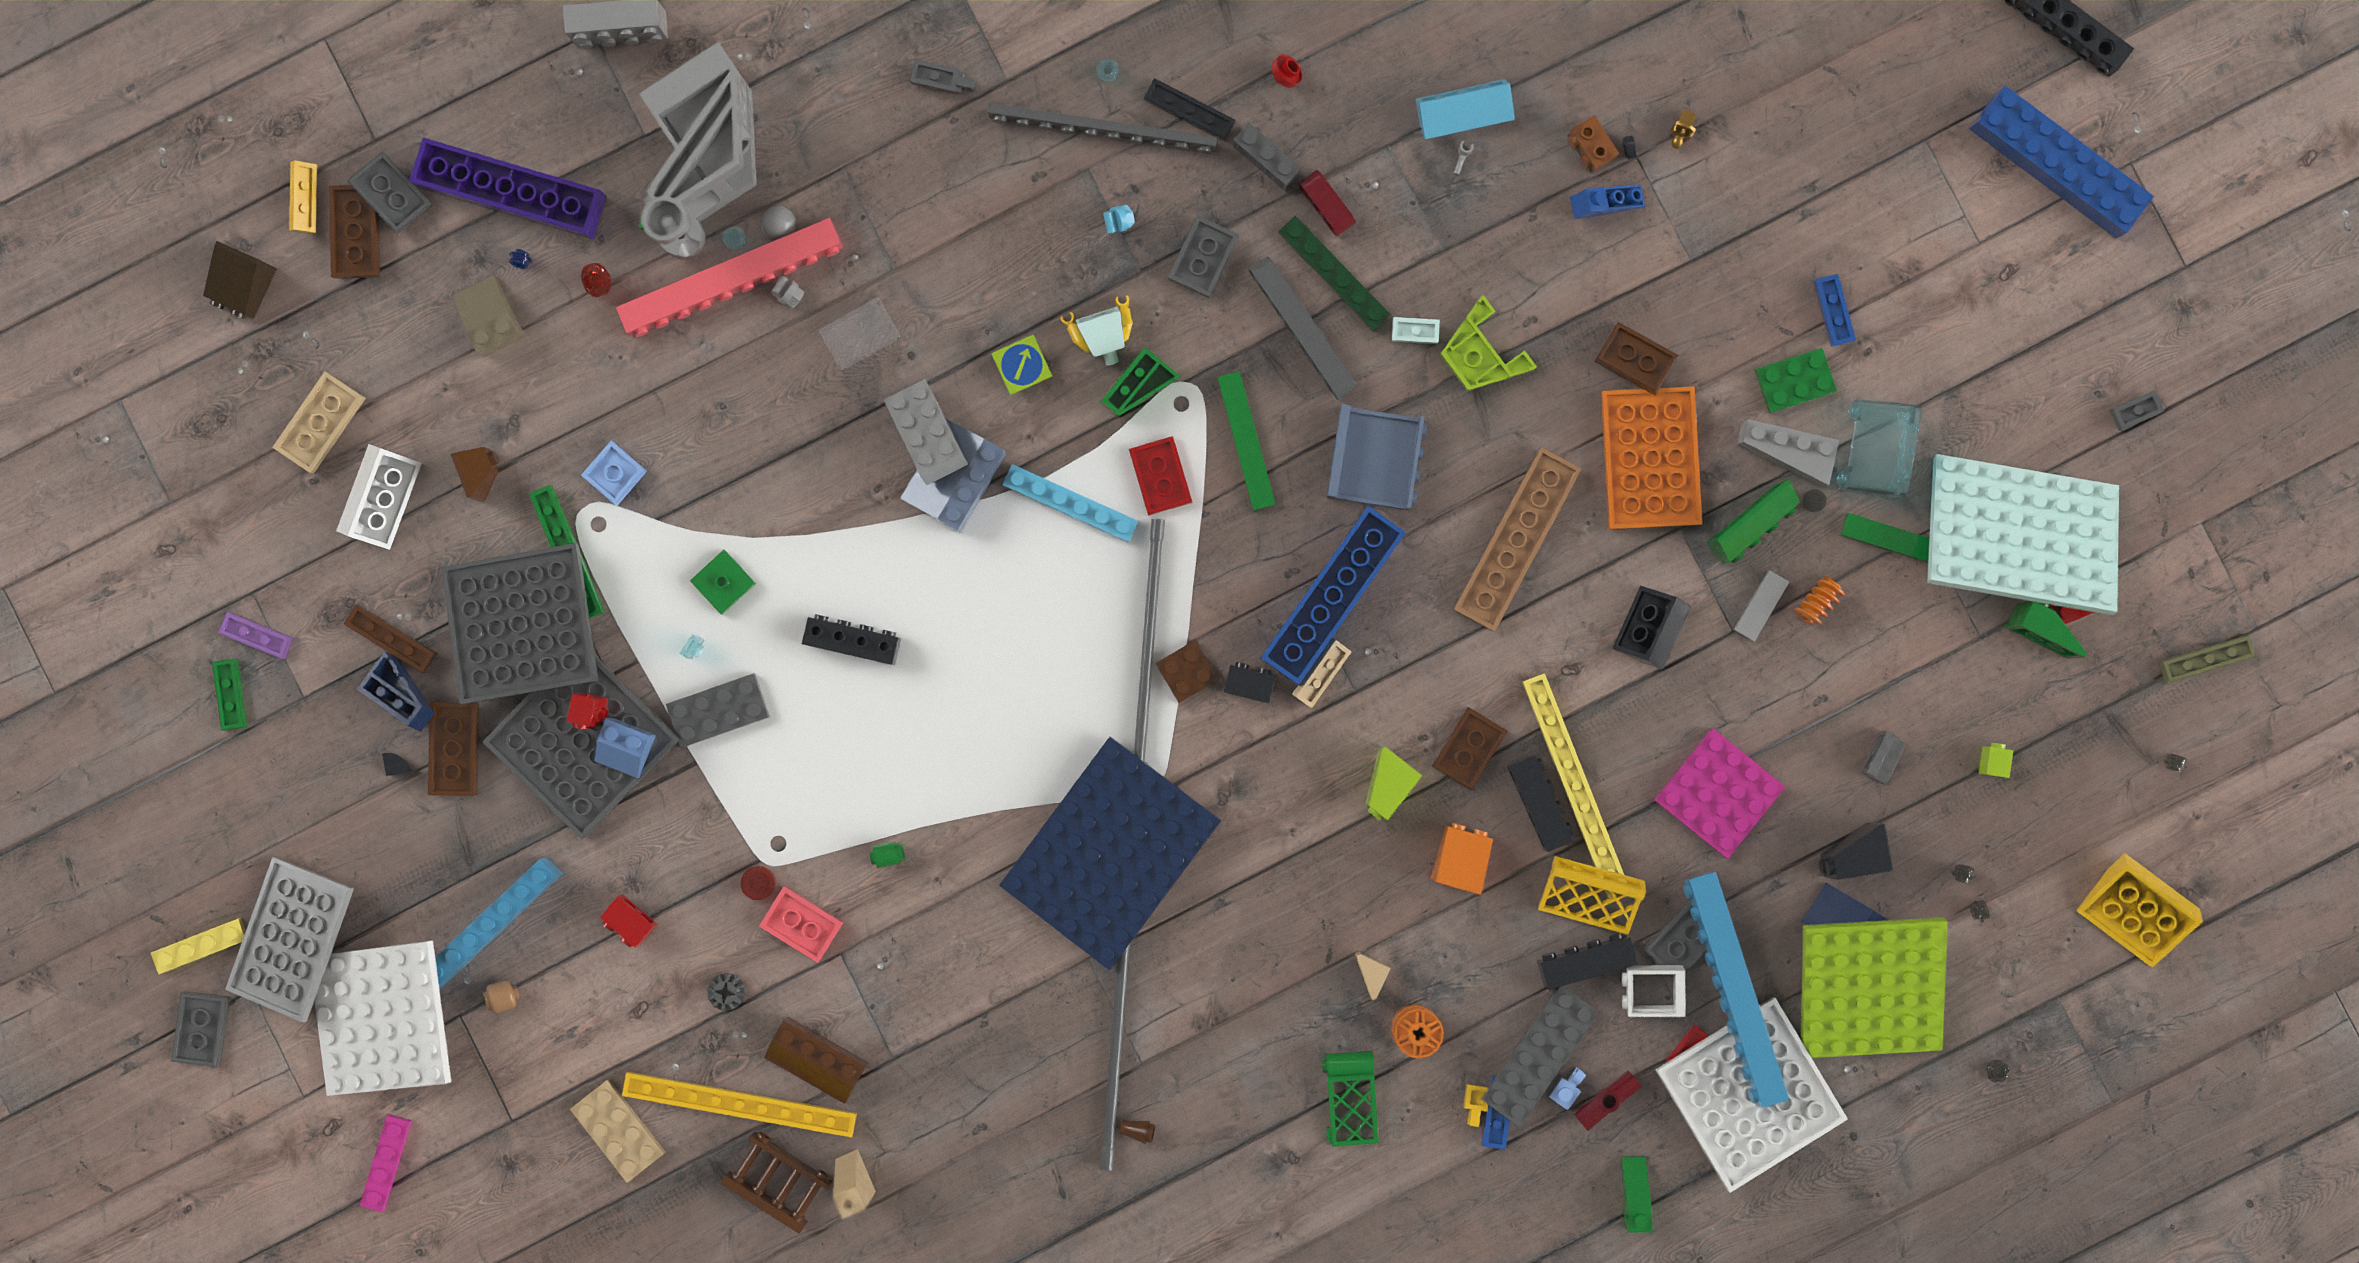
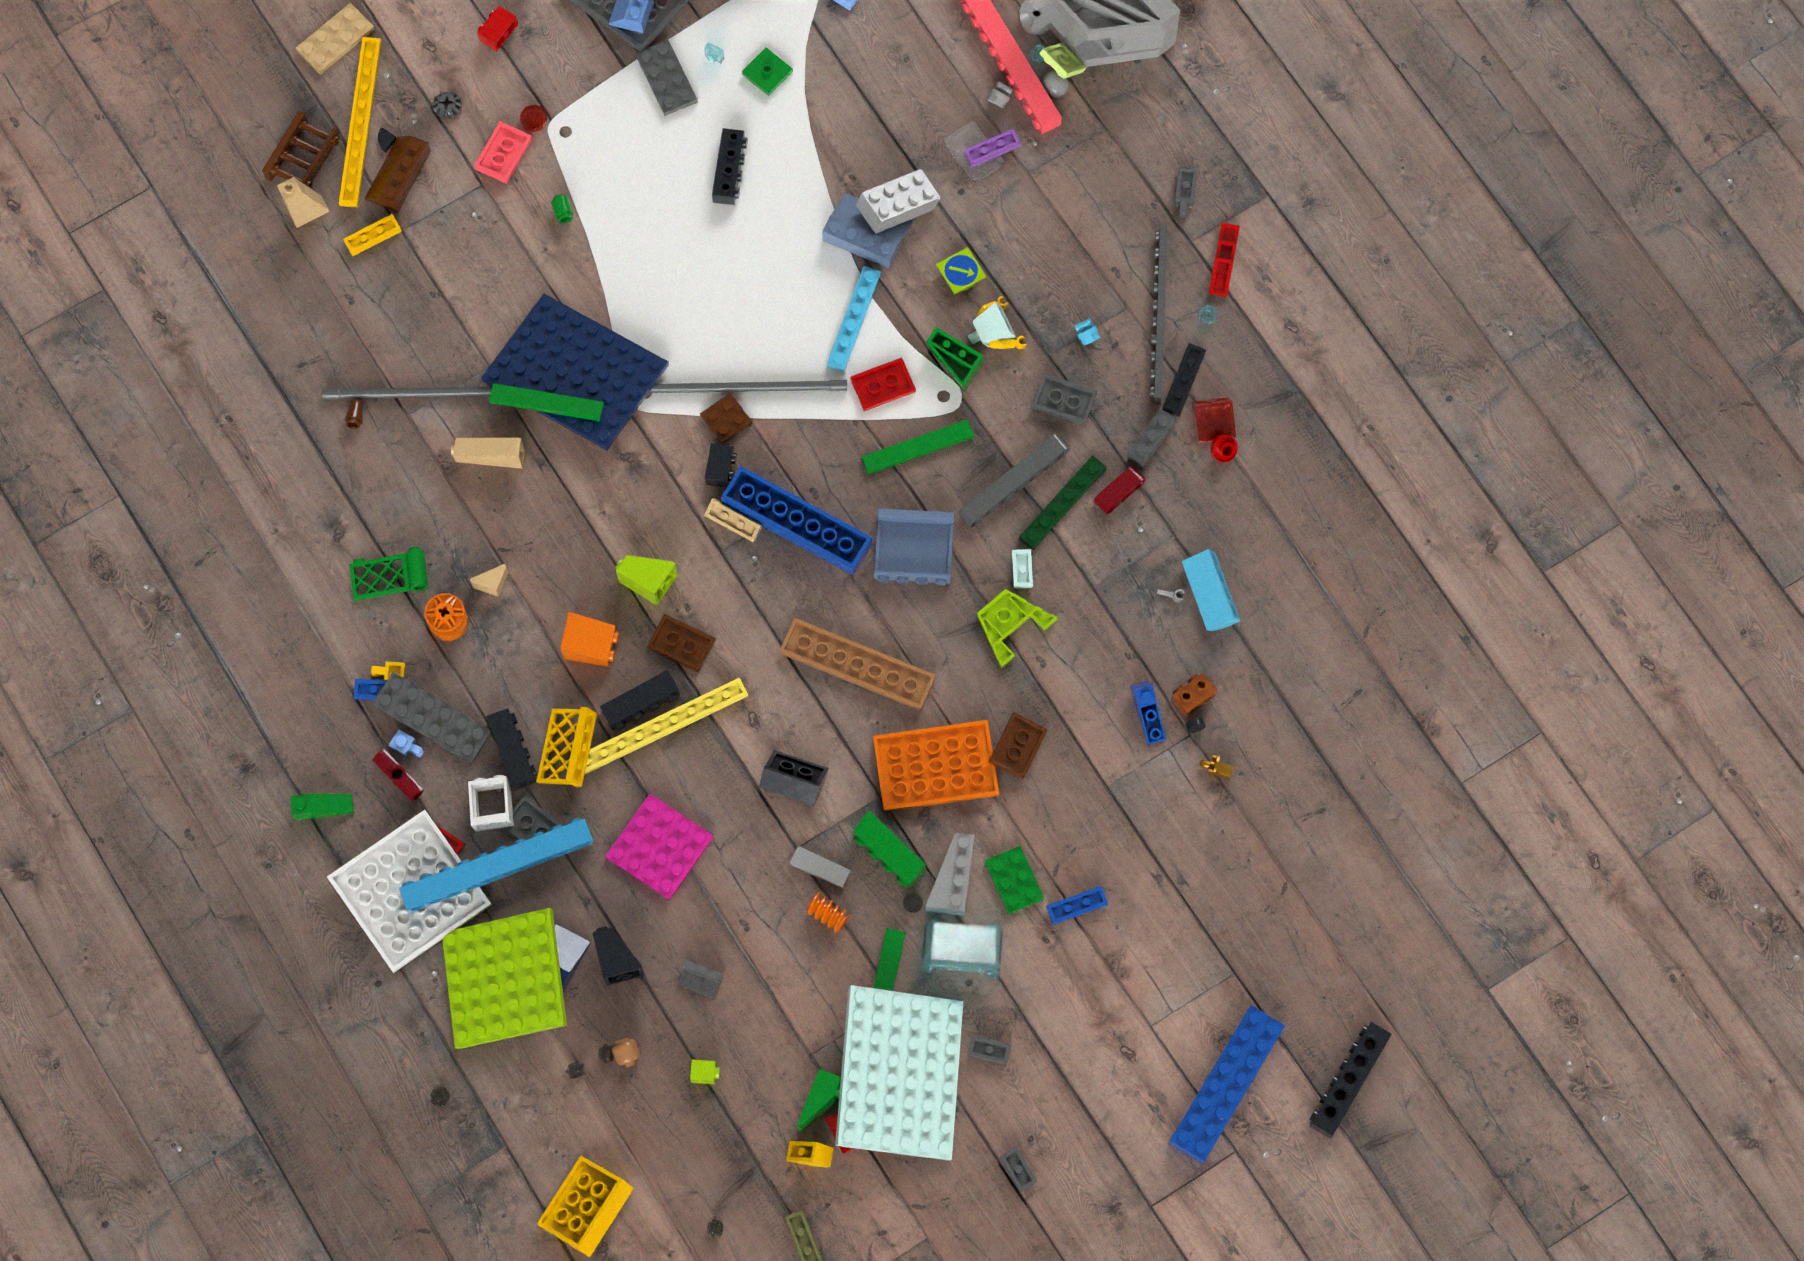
camera: 85 degrees right, 15 degrees down
none -> yellow plate [343,214,402,257]
none -> black tile [378,127,396,153]
none -> tan slope [451,438,525,469]
none -> green tile [489,383,604,421]
none -> medium nougat head [612,1036,641,1068]
none -> yellow slope [786,1141,834,1167]
none -> medium lavender tile [963,129,1021,168]
none -> dark grey plate [968,1036,1011,1065]
none -> yellowish green plate [1039,43,1087,79]
none -> clear red bracket [1191,396,1236,442]
none -> red slope [1209,222,1240,297]

